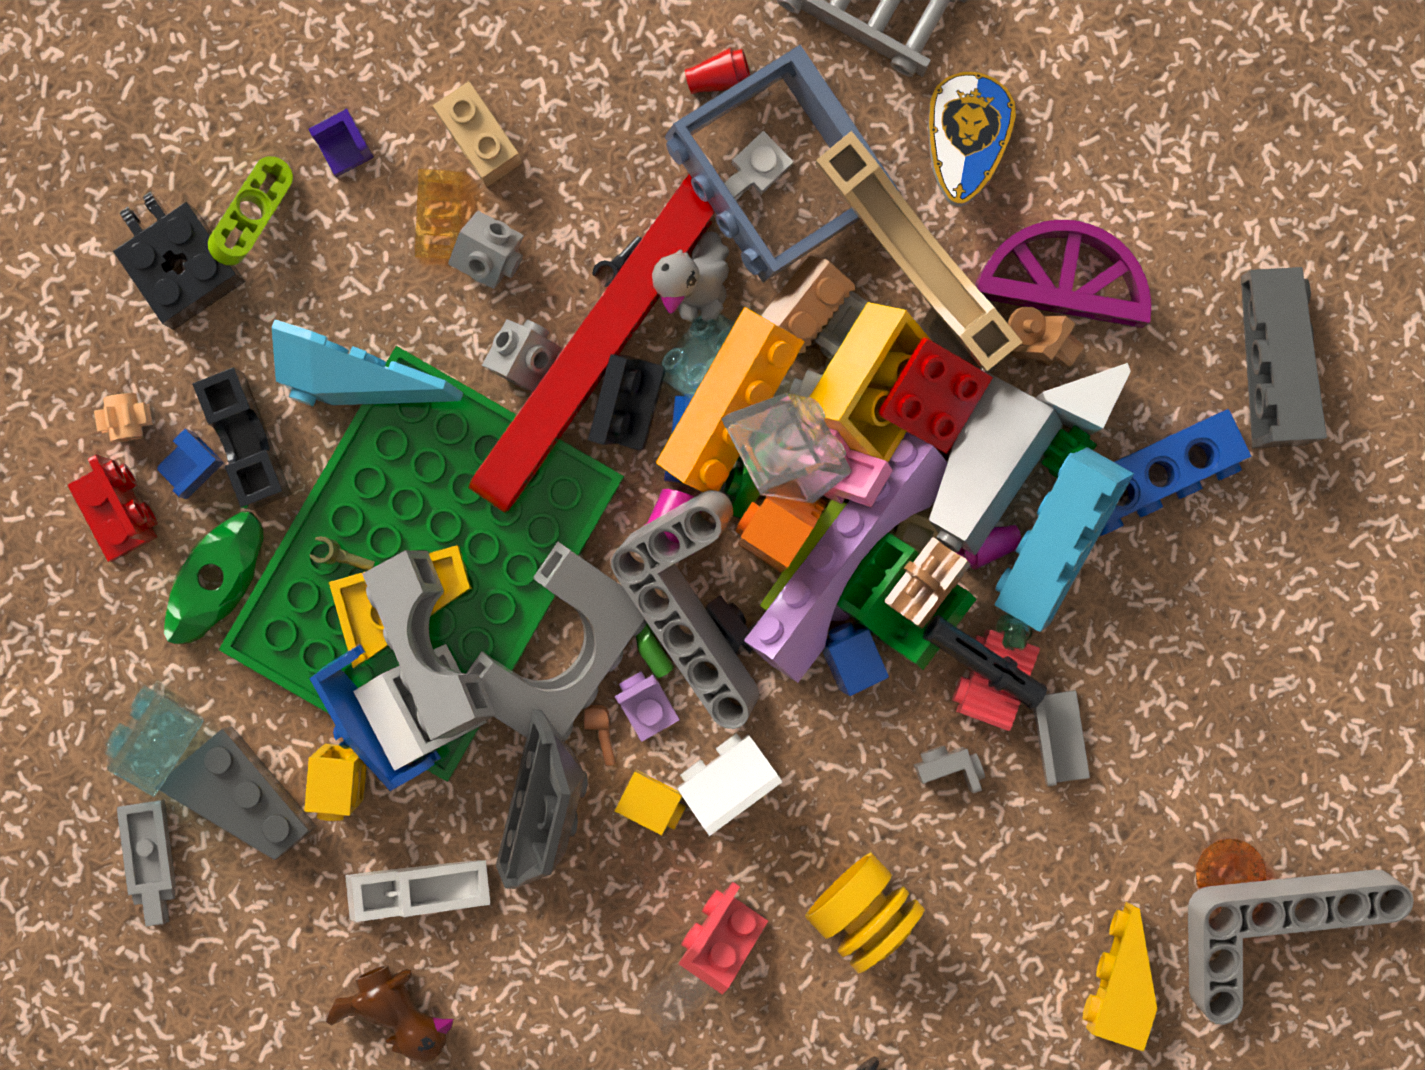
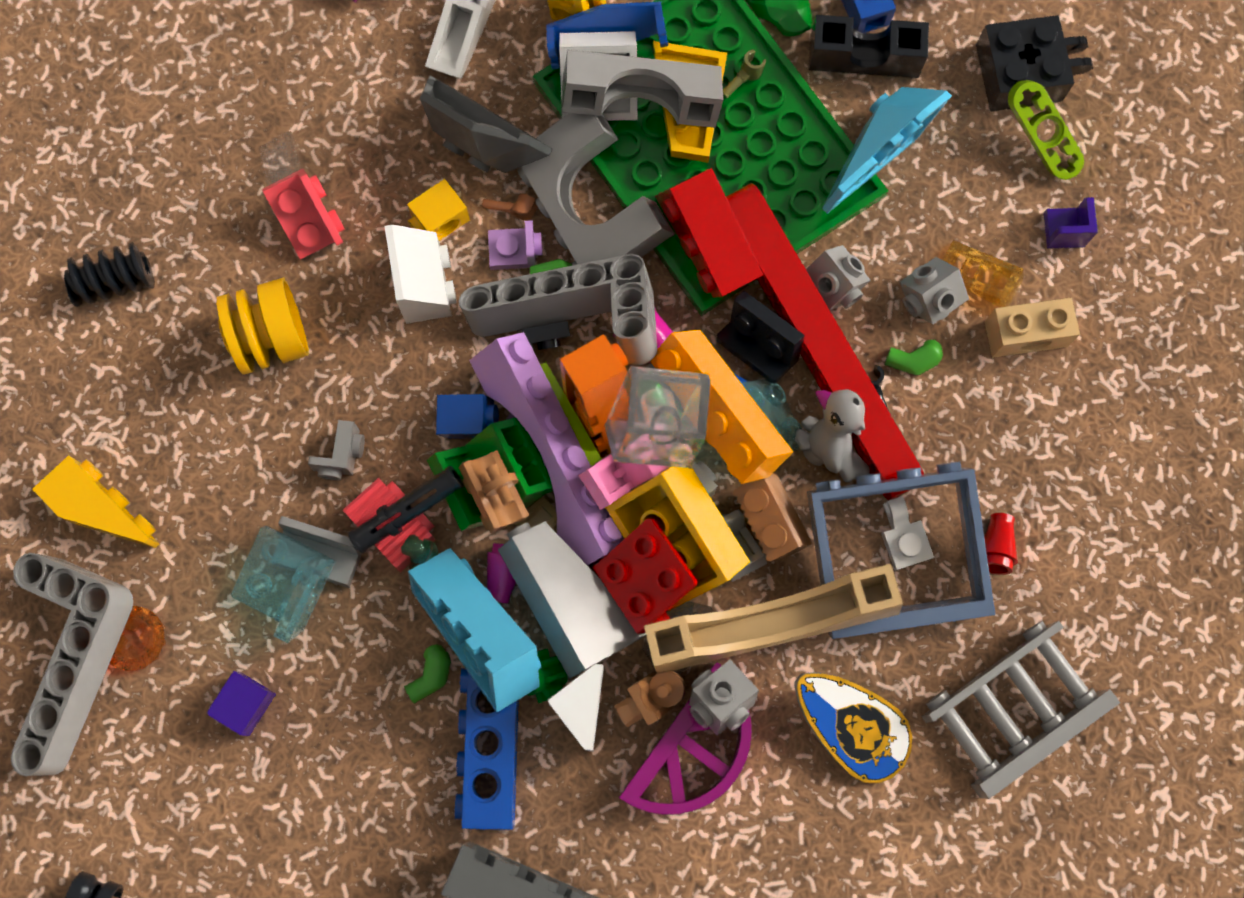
camera: 120 degrees right, 10 degrees down
none -> dark purple panel [207,671,276,736]
none -> clear light blue bracket [231,526,336,643]
none -> bright green arm [404,644,451,704]
none -> red wedge [655,168,763,297]
none -> light grey brick [689,659,759,735]
none -> bright green arm [884,340,943,375]

